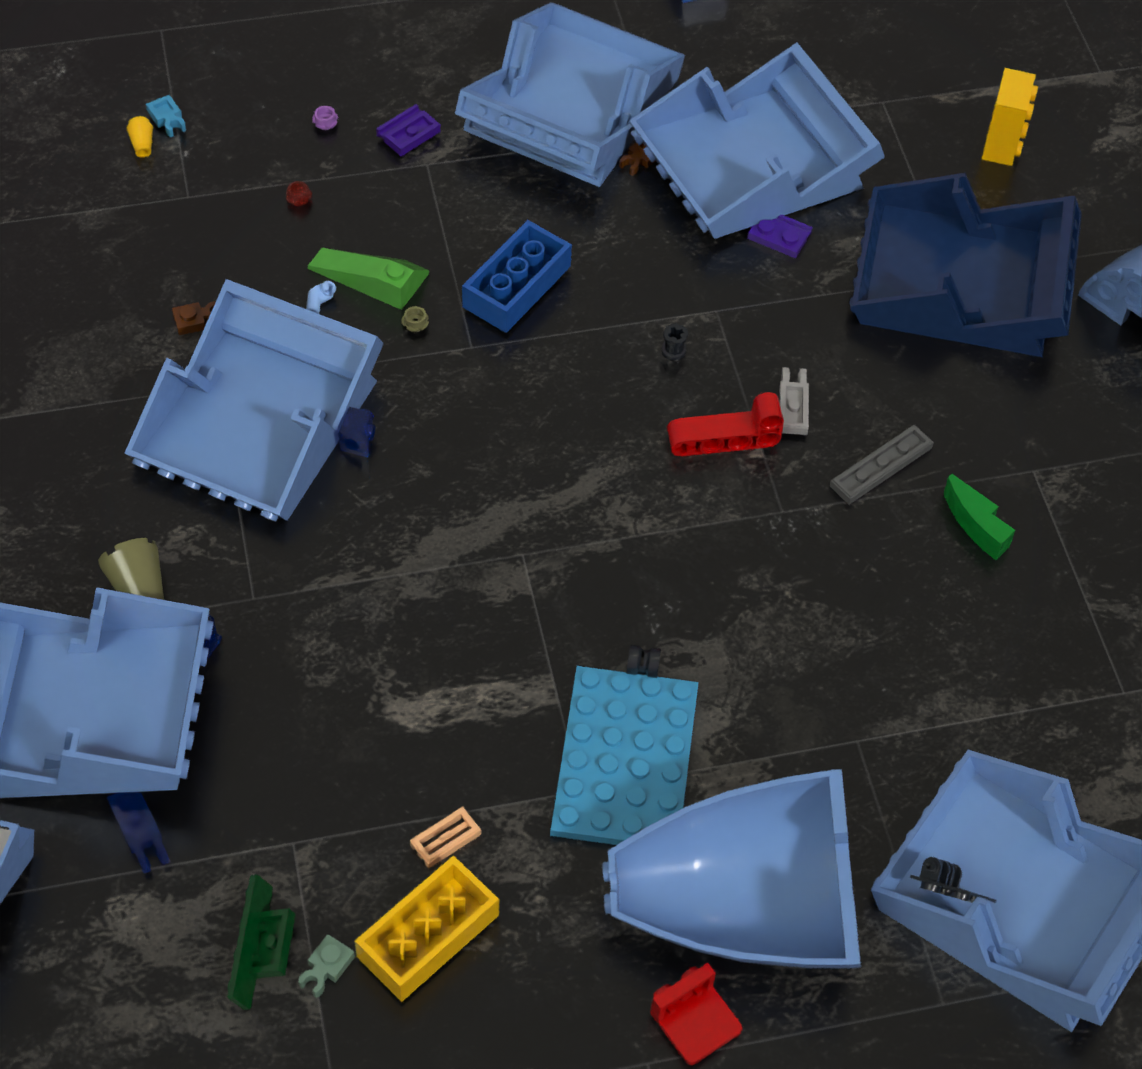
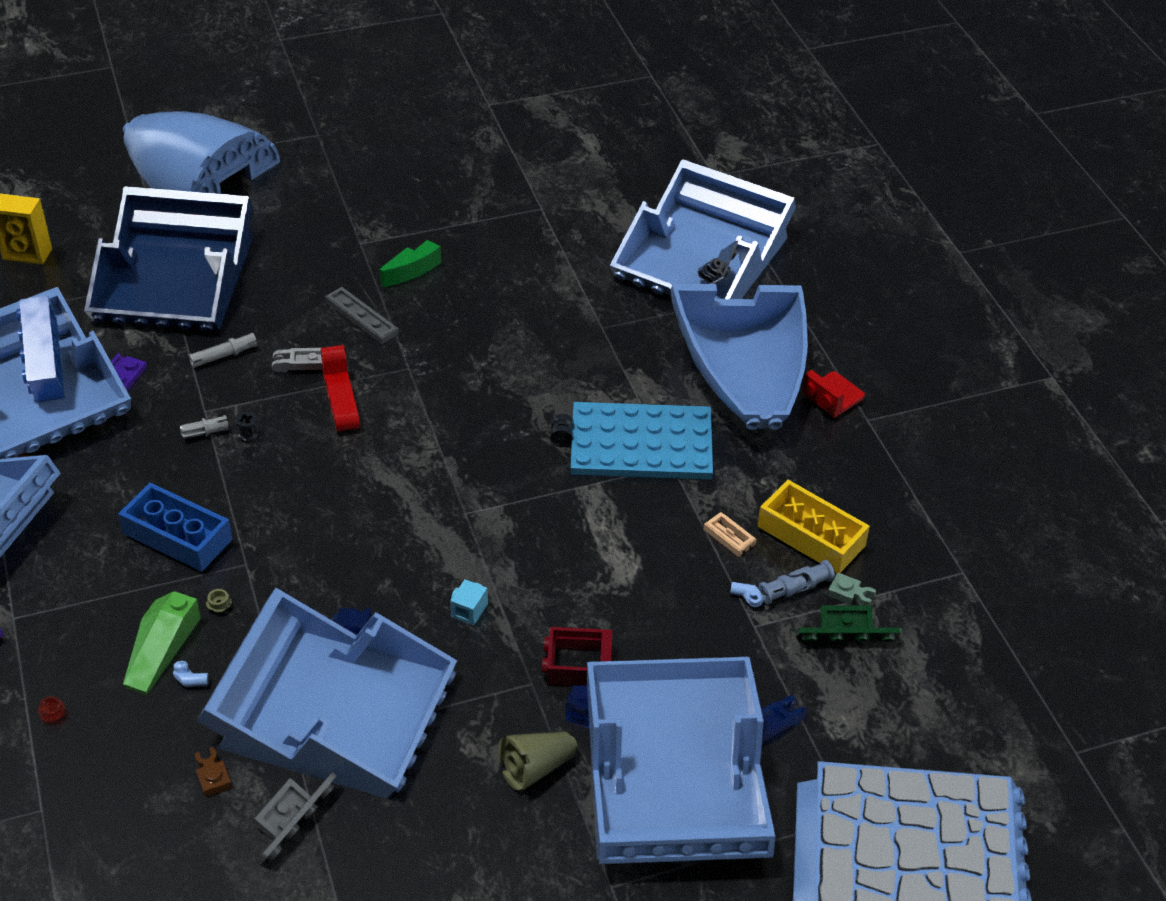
camera: 95 degrees left, 10 degrees down
none -> brick [16,296,65,402]
none -> light grey axle [180,416,229,439]
none -> light grey pin [189,333,257,368]
none -> dark grey bracket [252,772,336,864]
none -> medium azure brick [450,580,488,625]
none -> dark red window [542,627,612,686]
none -> light blue arm [730,582,764,607]
none -> sand blue piece [758,560,835,604]

